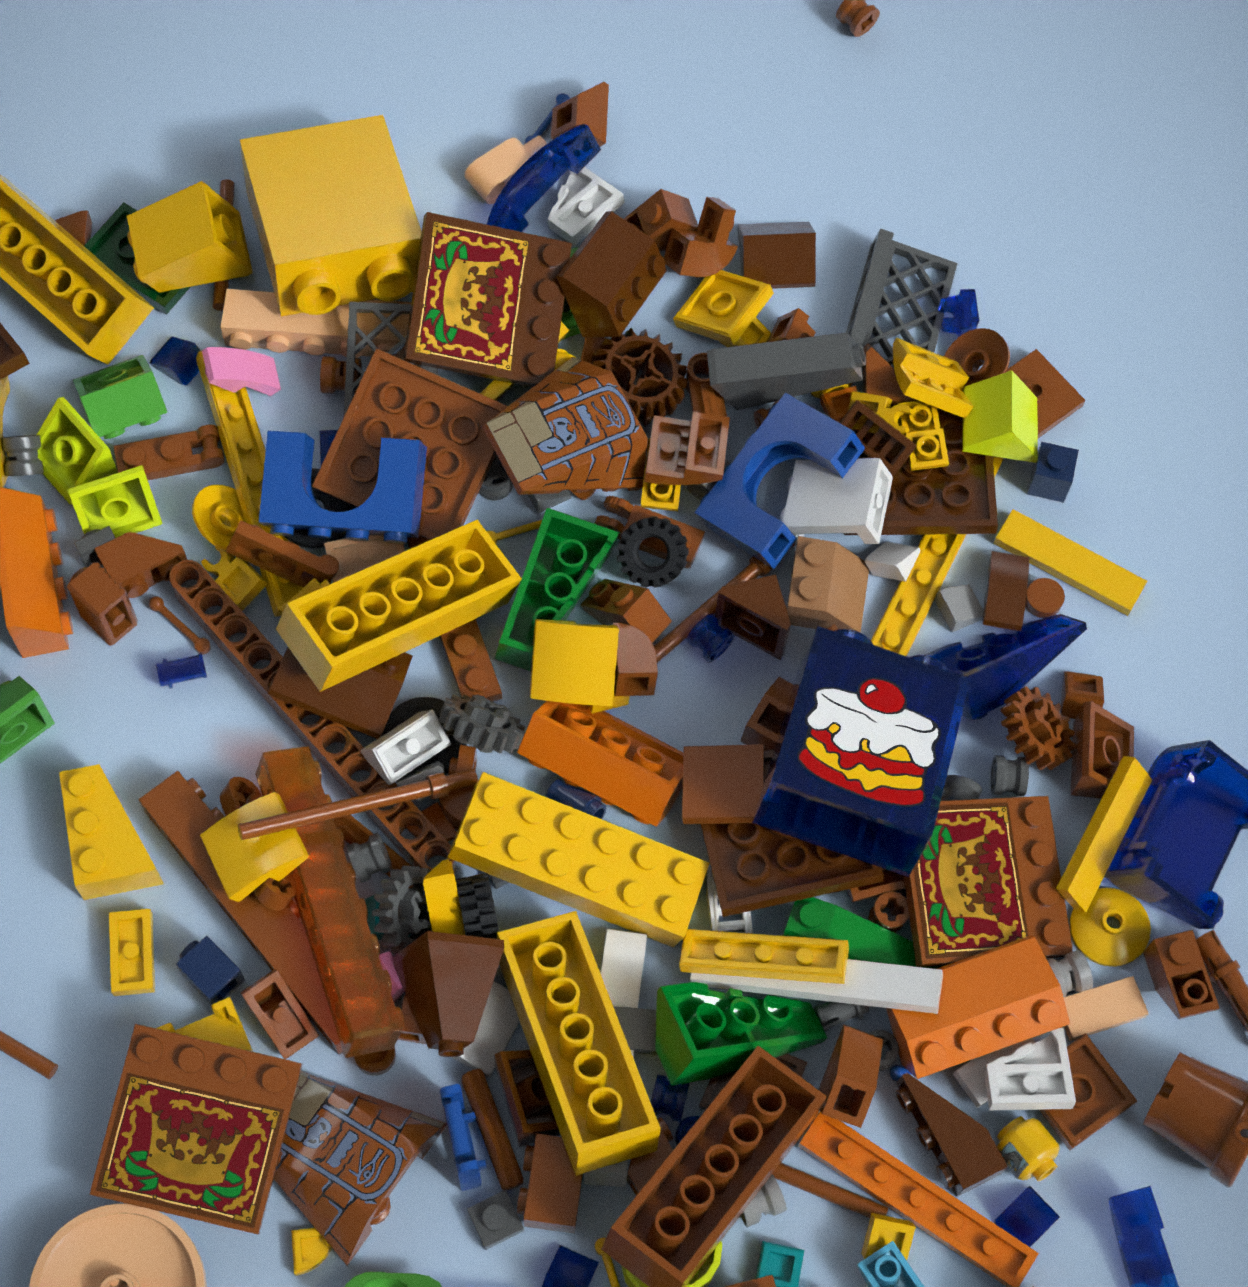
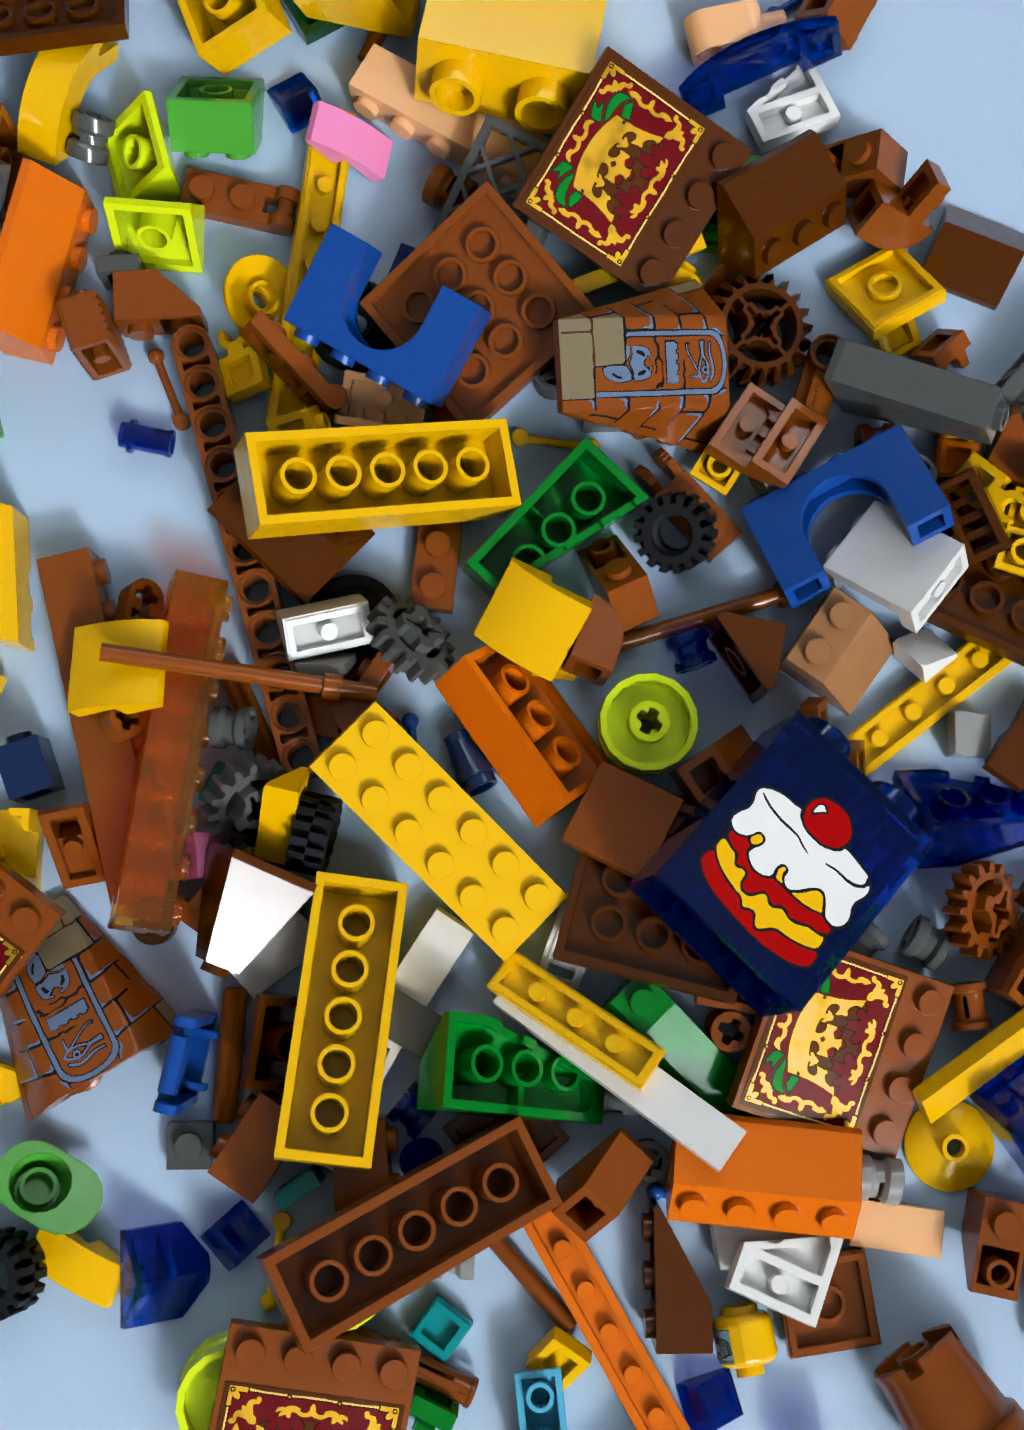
camera: 25 degrees right, 15 degrees up
none -> teal tile [273,1164,326,1211]
none -> neon yellow wheel [596,673,698,777]
none -> dark orange bush [950,980,993,1031]

